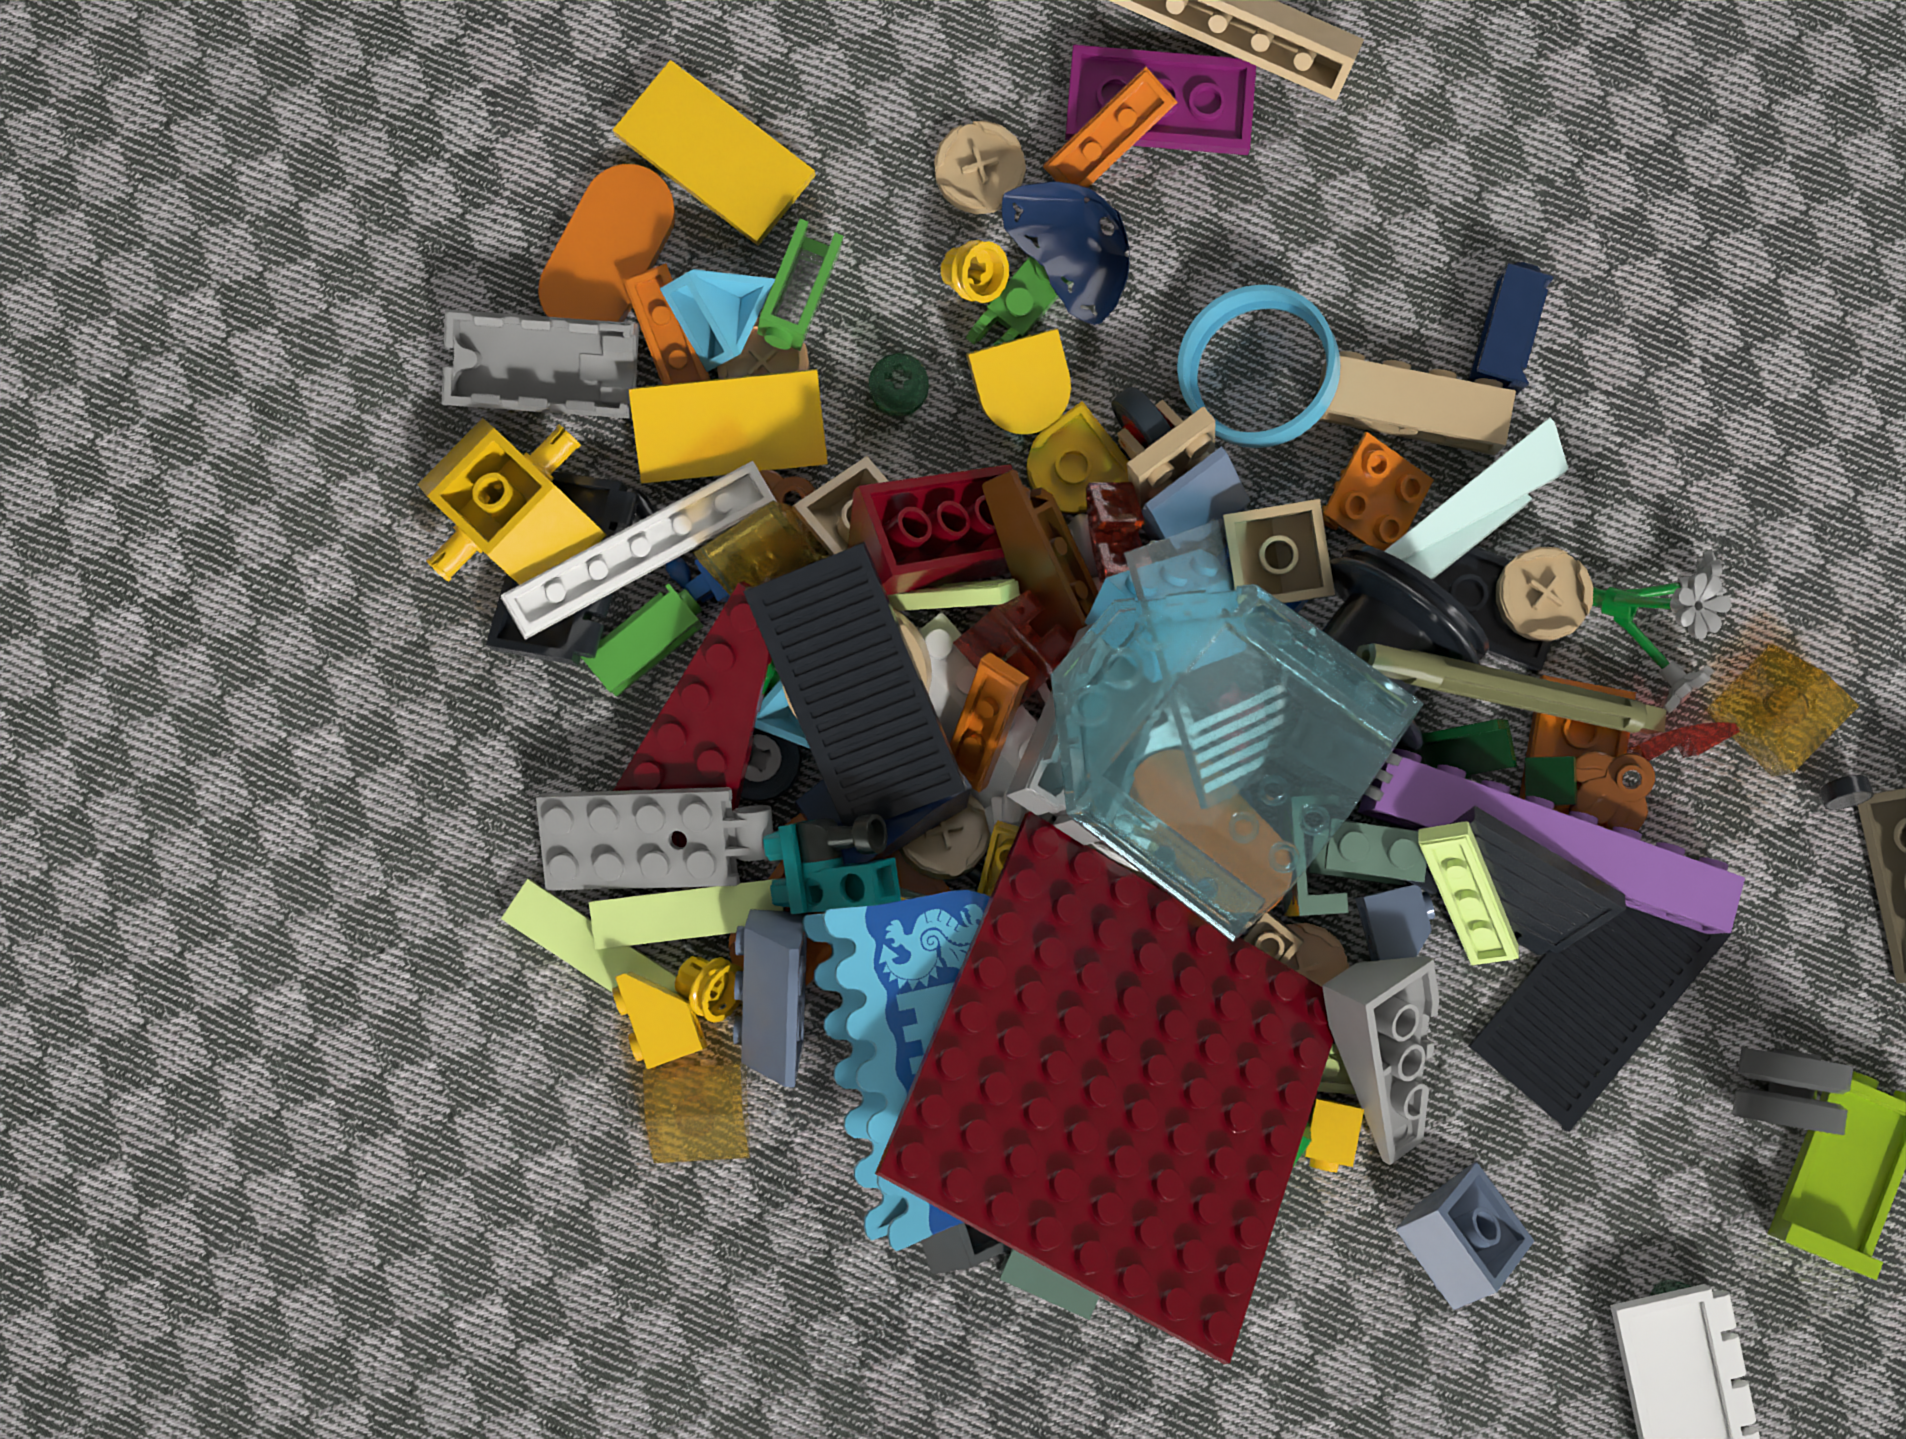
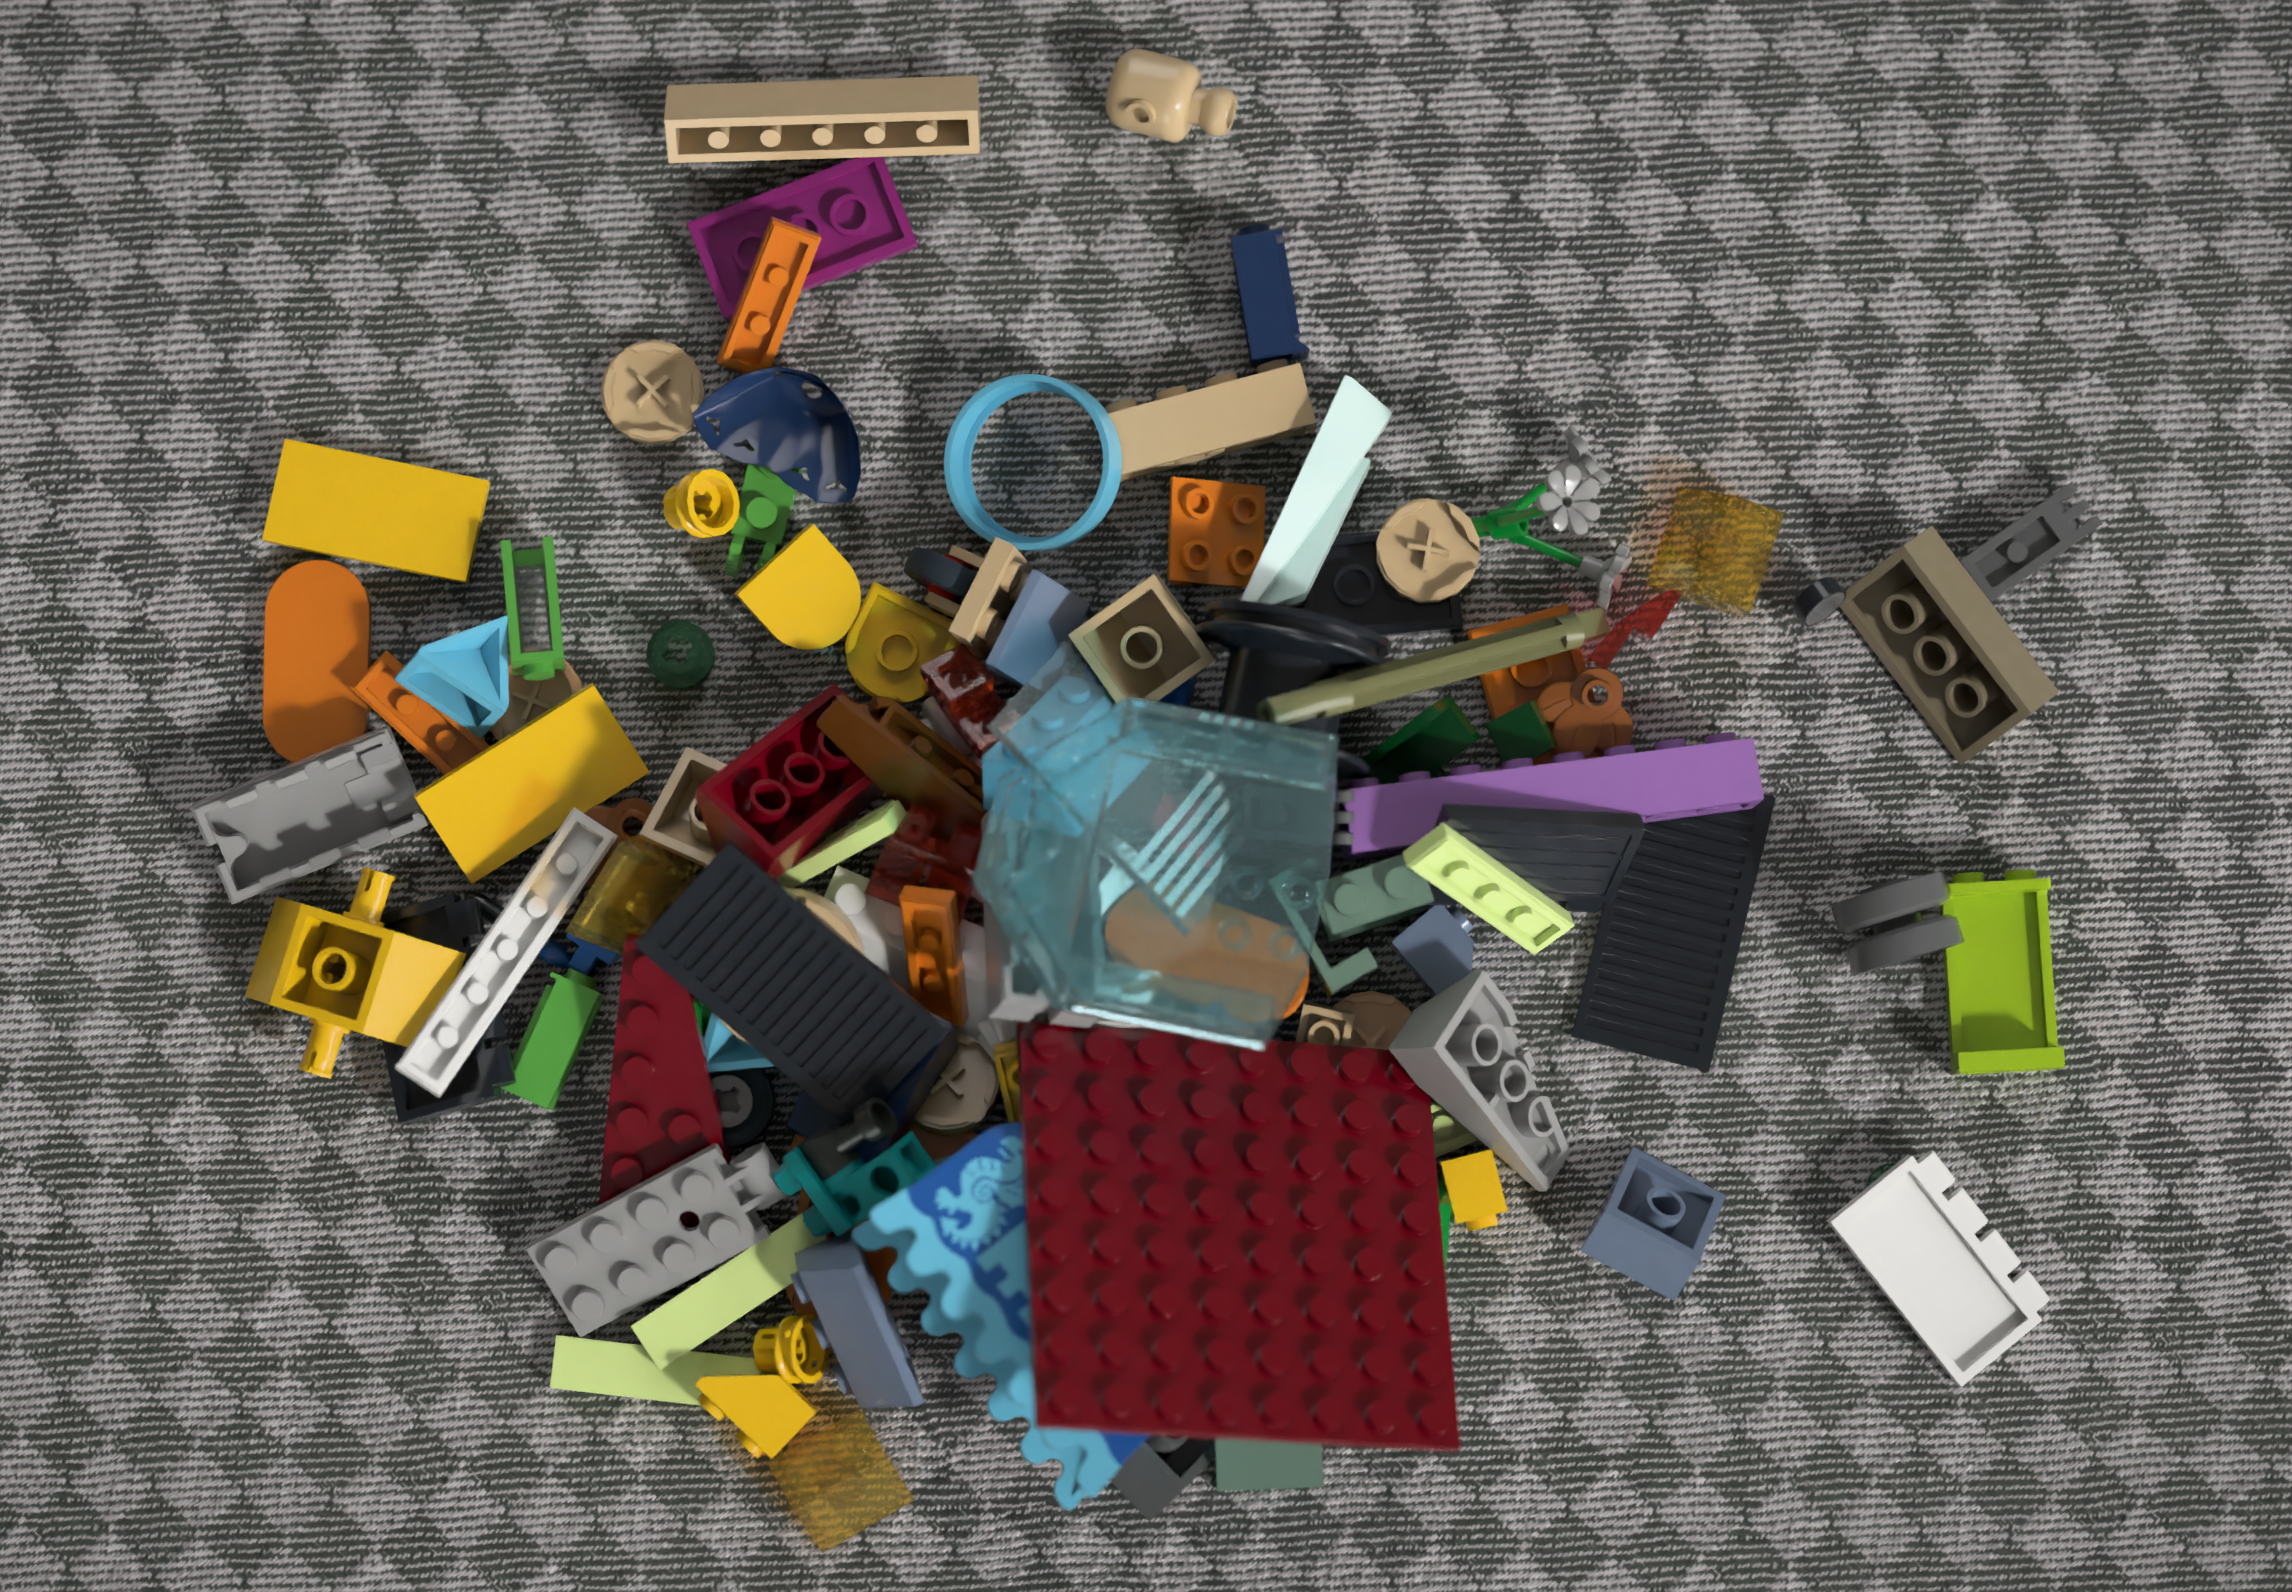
camera: 25 degrees left, 0 degrees up
none -> tan piece [1106,49,1237,143]

